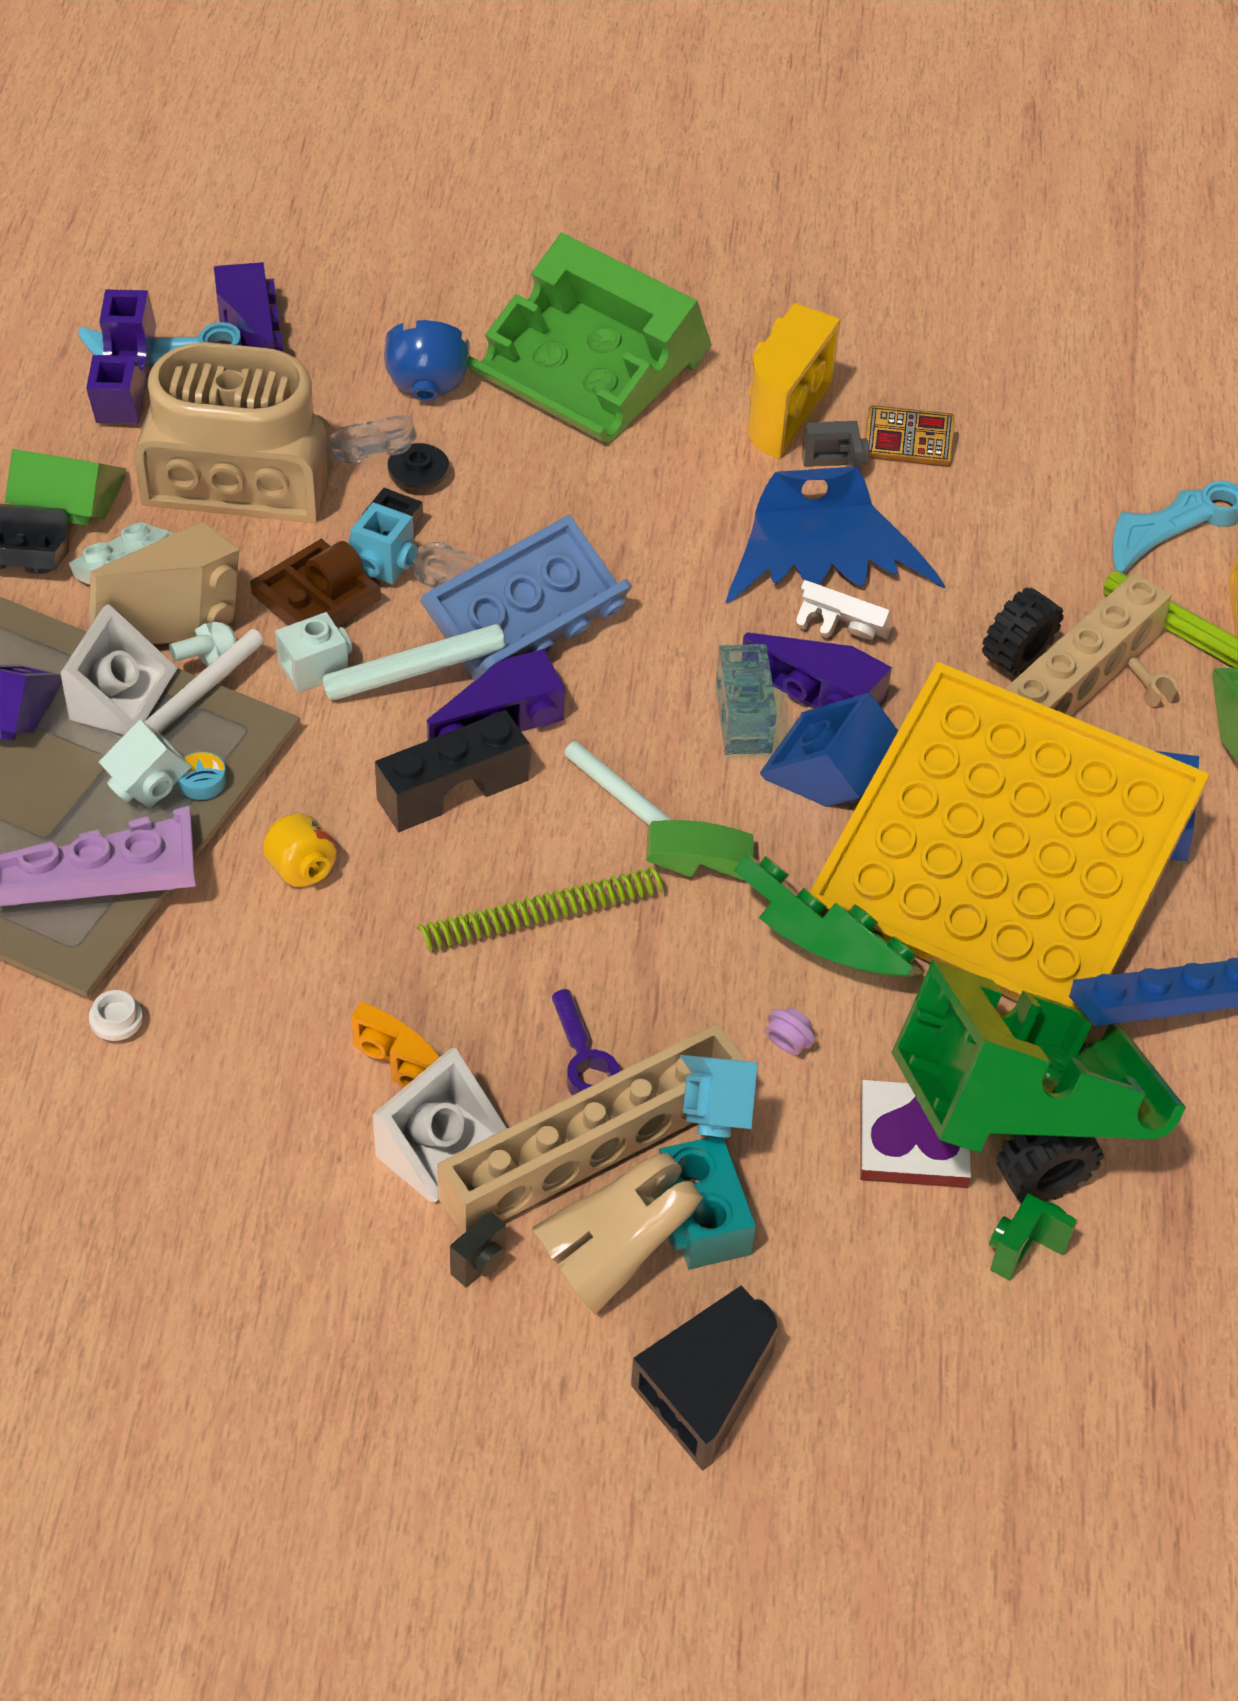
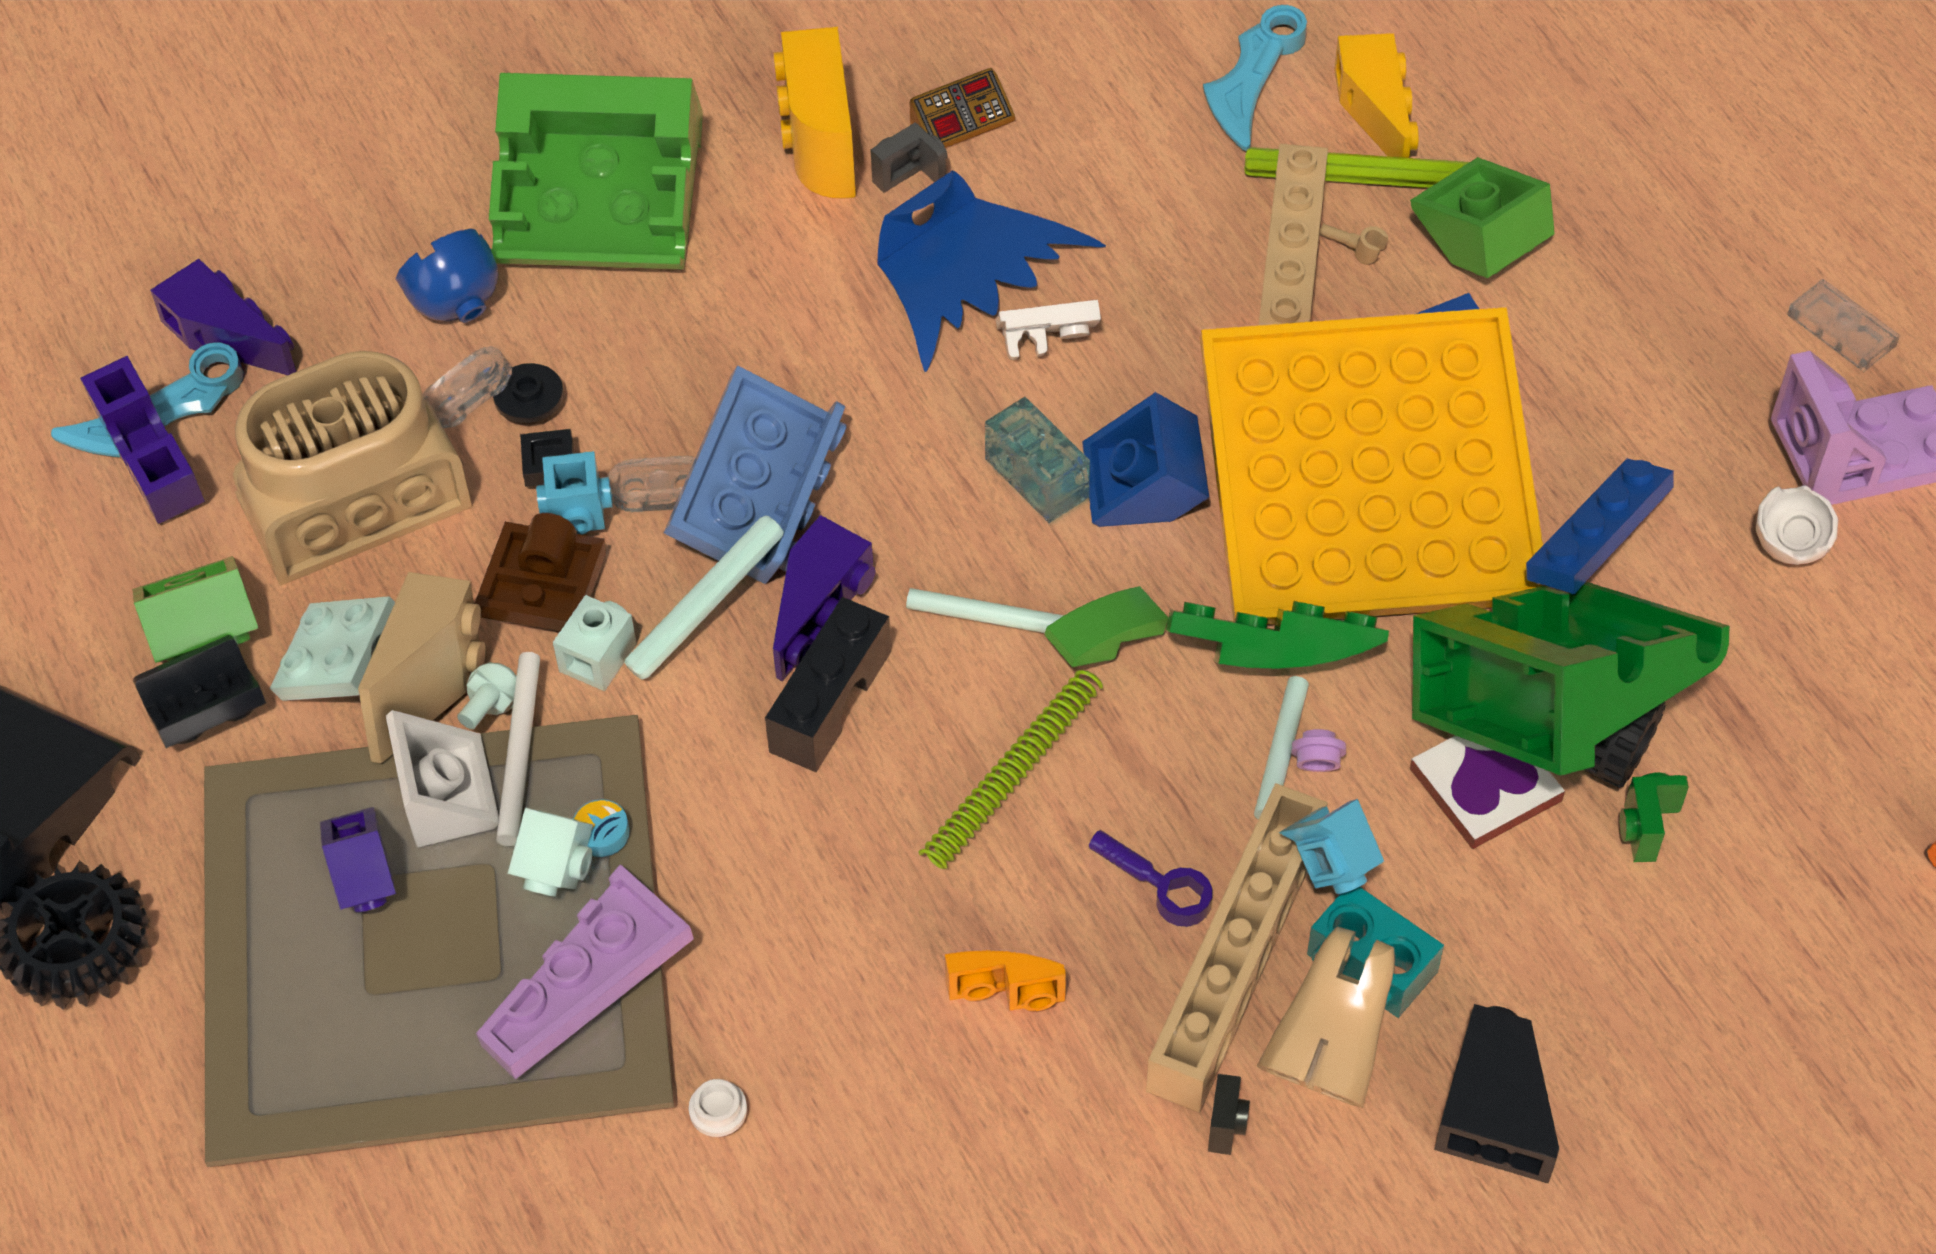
camera: 30 degrees left, 5 degrees up
yellow head [263,813,337,887] -> none
white slope [373,1048,507,1202] -> none
dark purple slope [740,632,892,709] -> none
black tyre [982,587,1064,677] -> none
none -> light aqua bar [1254,676,1309,820]

